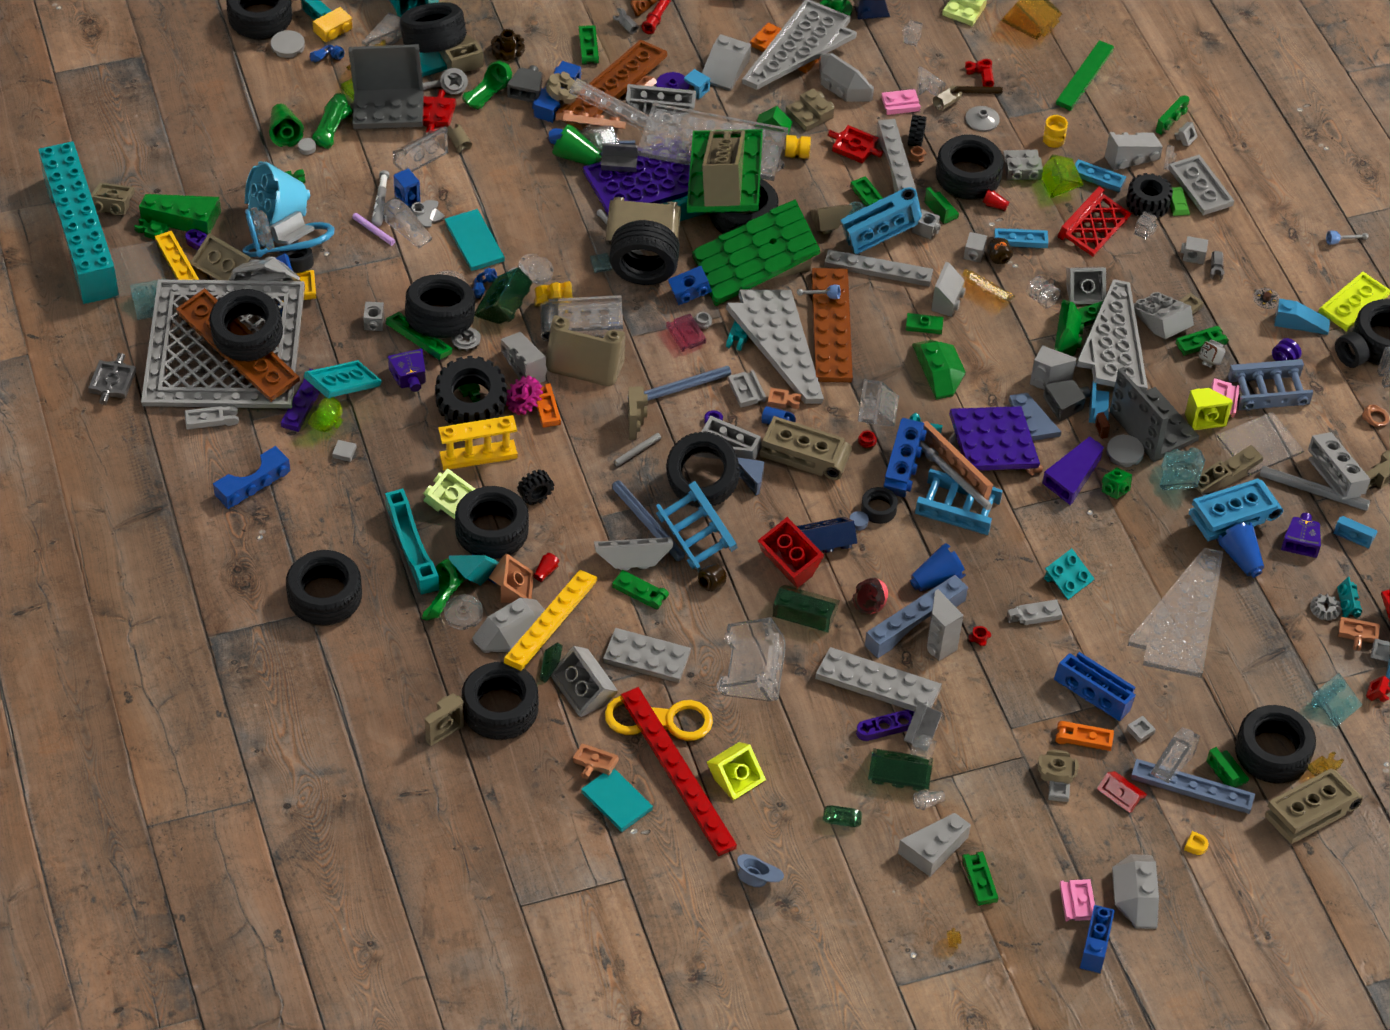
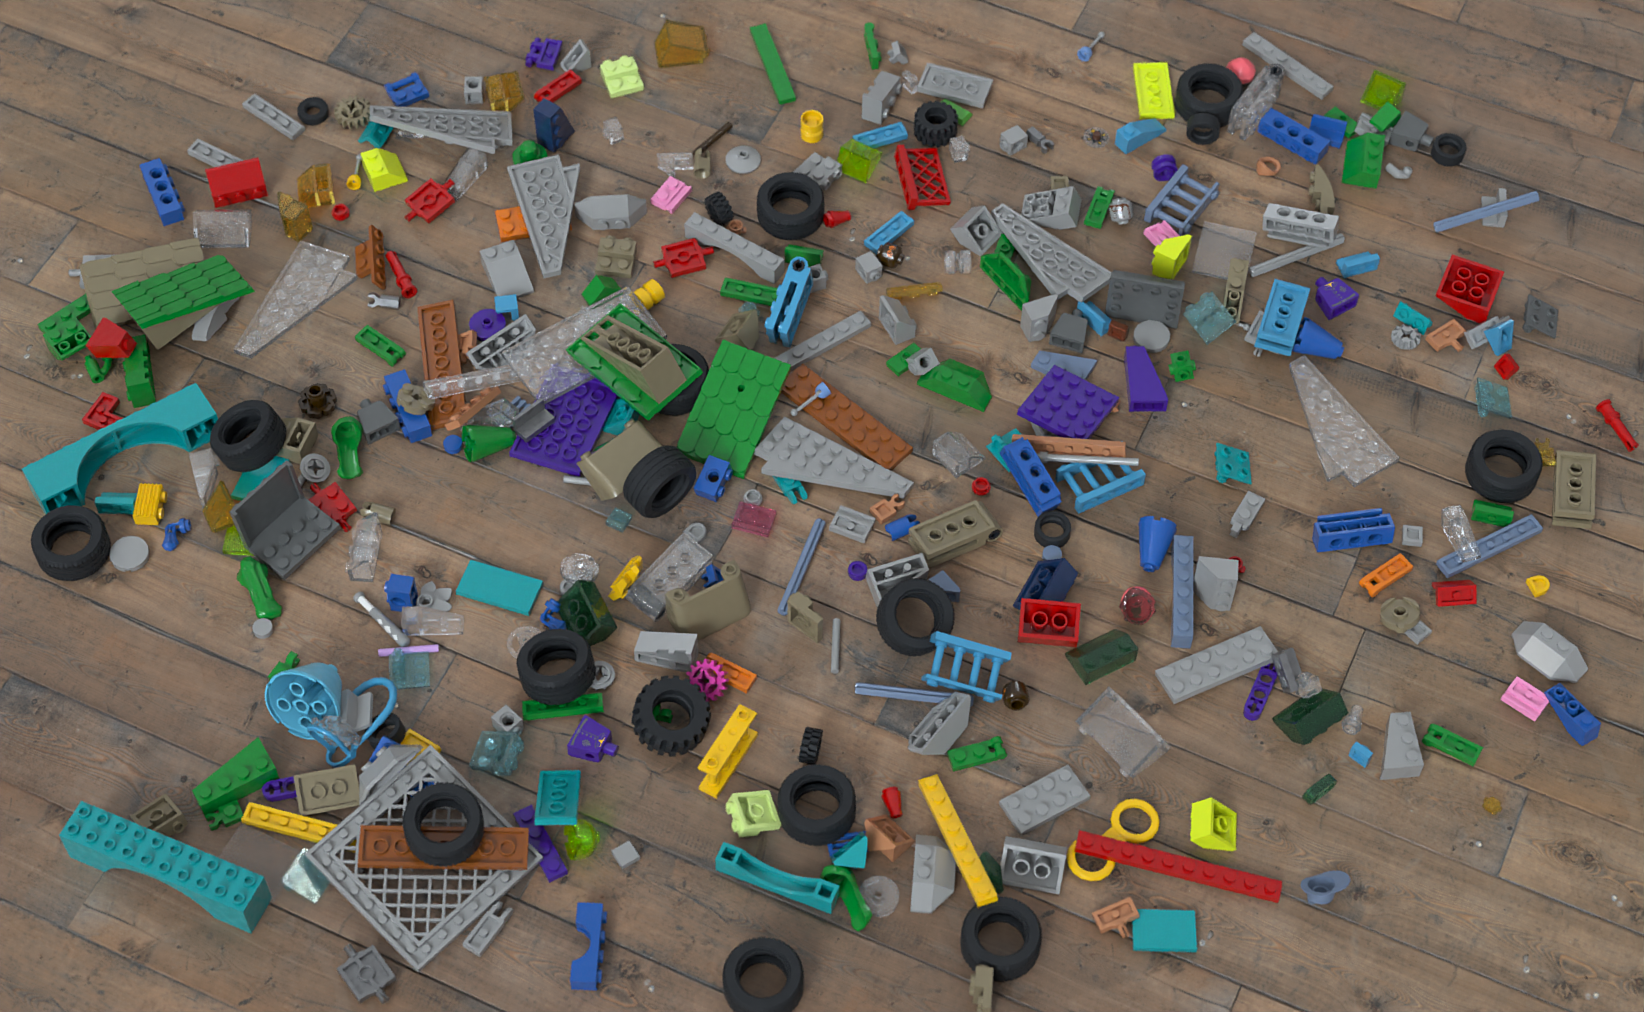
camera: 45 degrees left, 5 degrees up
green cone [269,104,304,147] -> none
red bar [965,59,994,87] -> none
none -> clear light blue hinge [389,648,430,689]
none -> clear light blue plate [469,731,524,776]
none -> light grey tile [683,523,707,546]
none -> light grey brick [906,348,940,375]
none -> dark azure plate [1349,741,1373,768]

